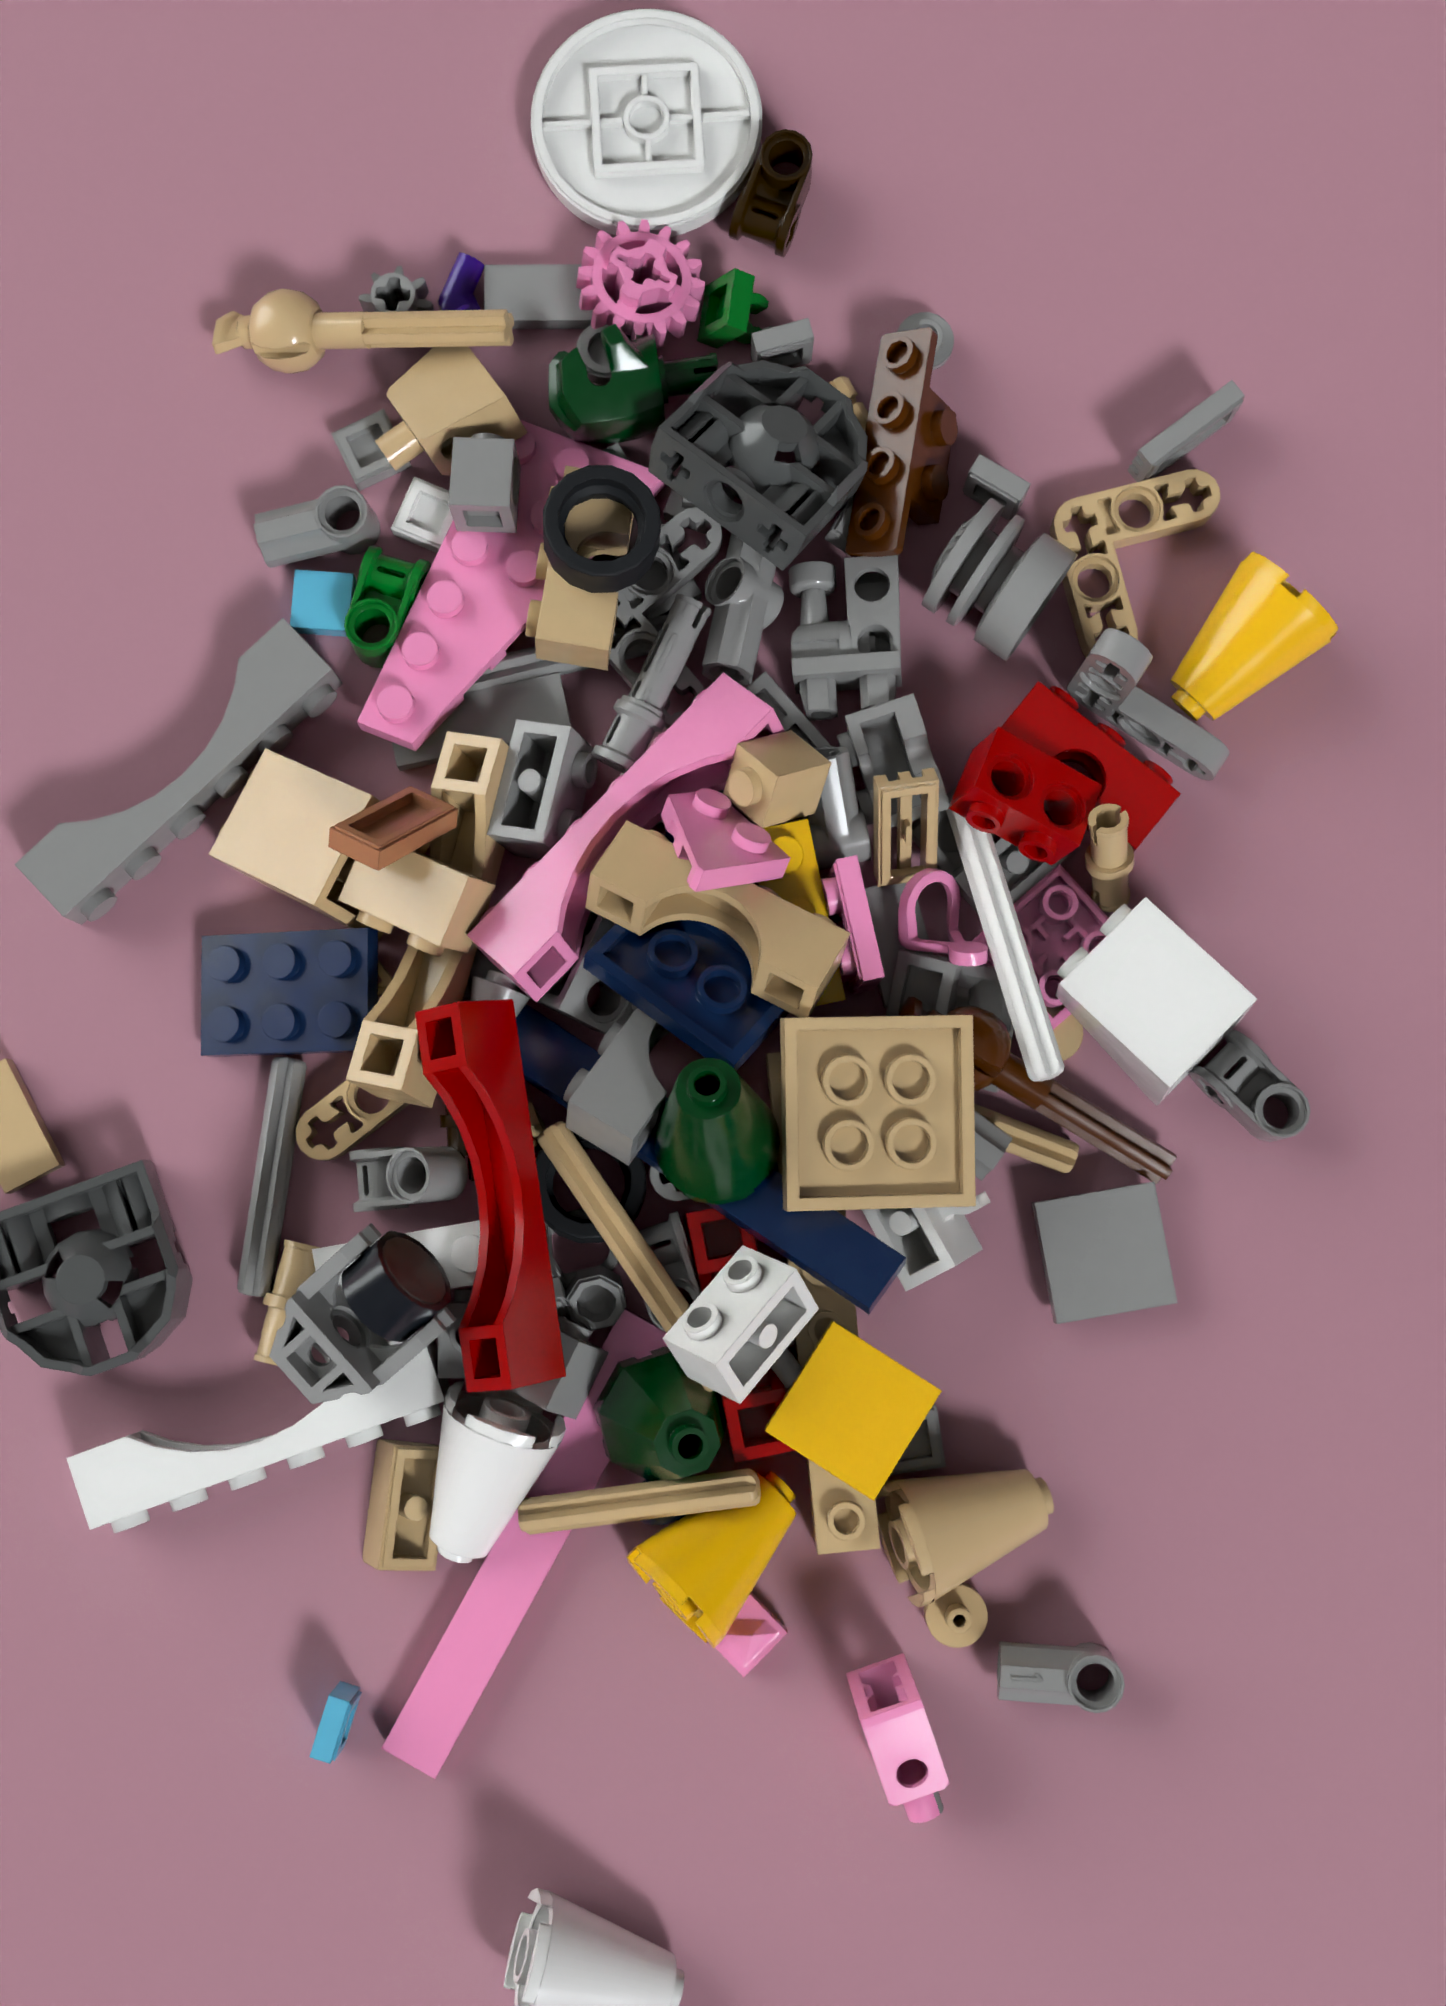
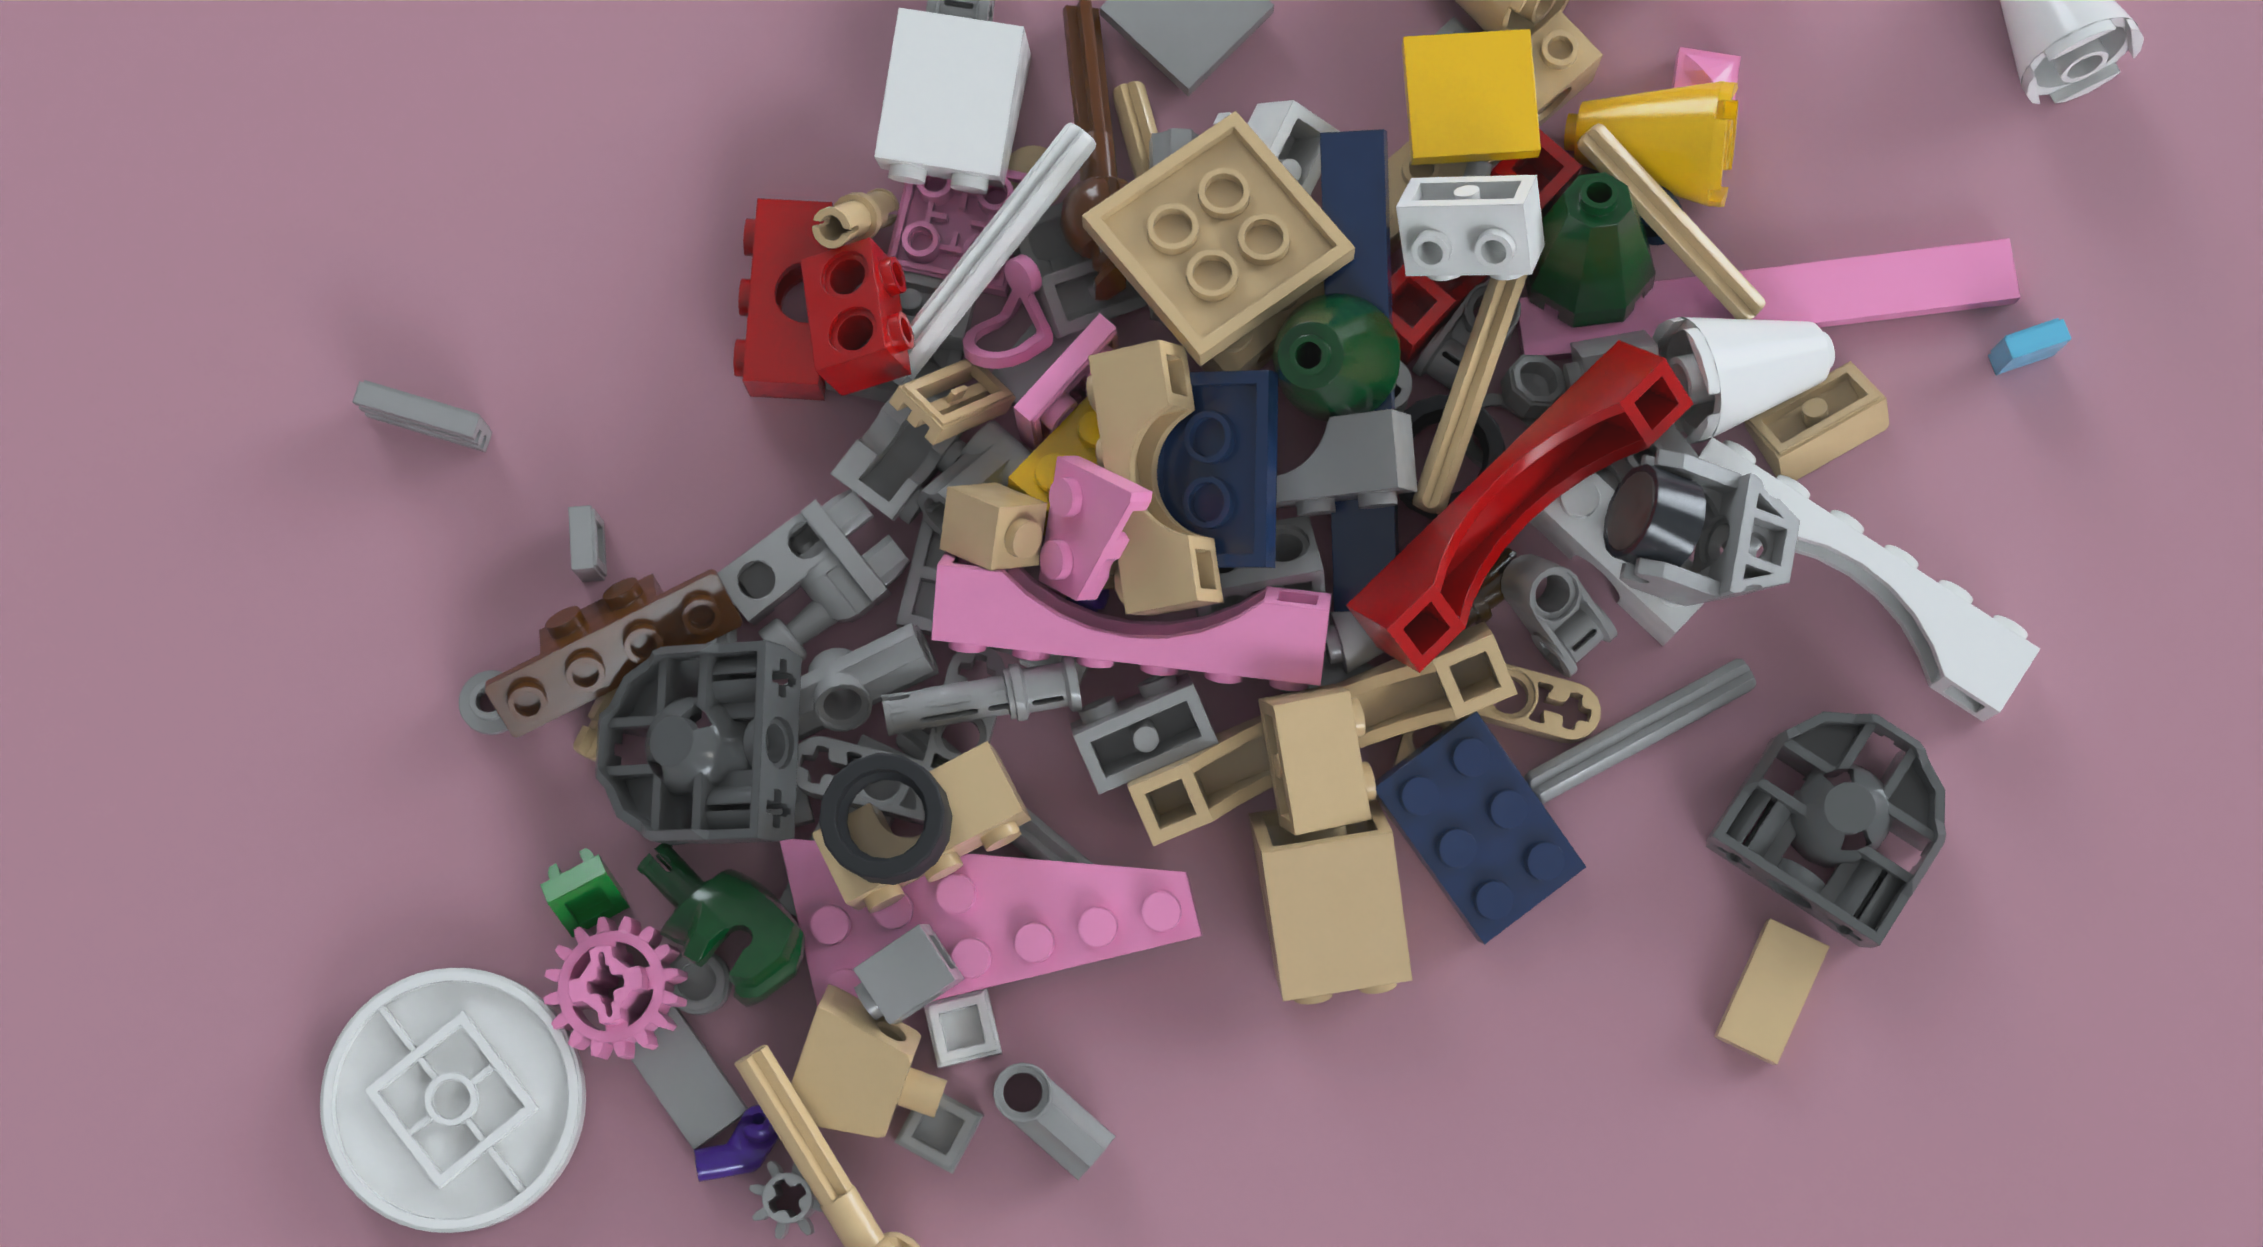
camera: 125 degrees left, 5 degrees down
light grey arch [14,618,343,925] -> none
tan pin [253,1239,321,1366] -> none
medium azure tile [290,569,357,637] -> none
nougat tile [328,786,458,871] -> none
green piece [344,545,431,668] -> none
light grey tile [392,673,572,771] -> none
dark brown piece [729,129,813,258] -> none
light grey tile [751,318,814,368] -> none
light grey wheel [921,498,1078,661] -> none
tan beam [1050,469,1221,658] -> none
light grey beam [1067,628,1230,781] -> none
yellow cone [1170,552,1338,721] -> none

